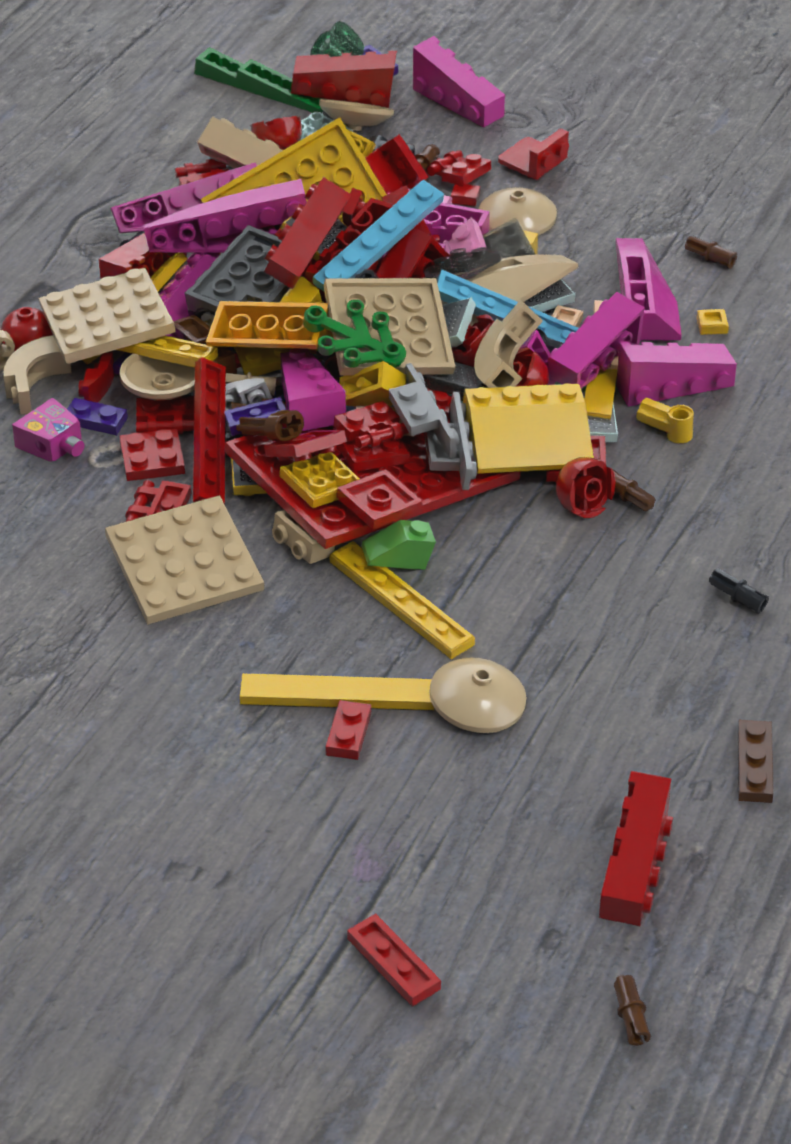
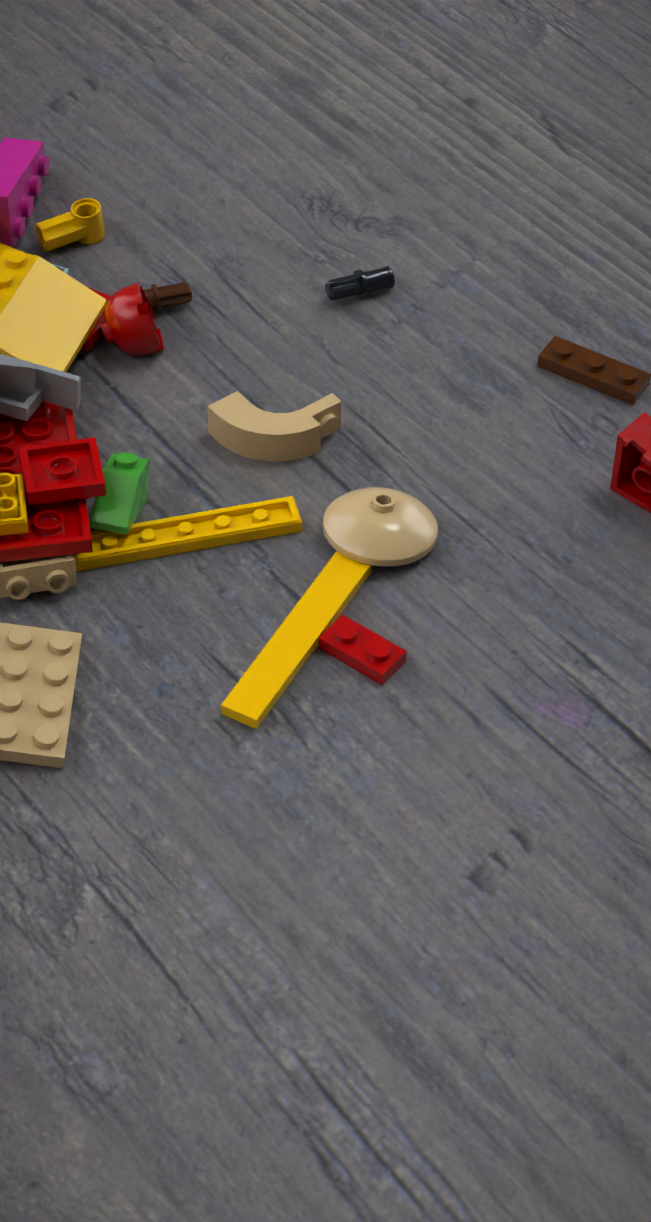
camera: 65 degrees left, 5 degrees up
none -> tan arch [208,391,341,462]

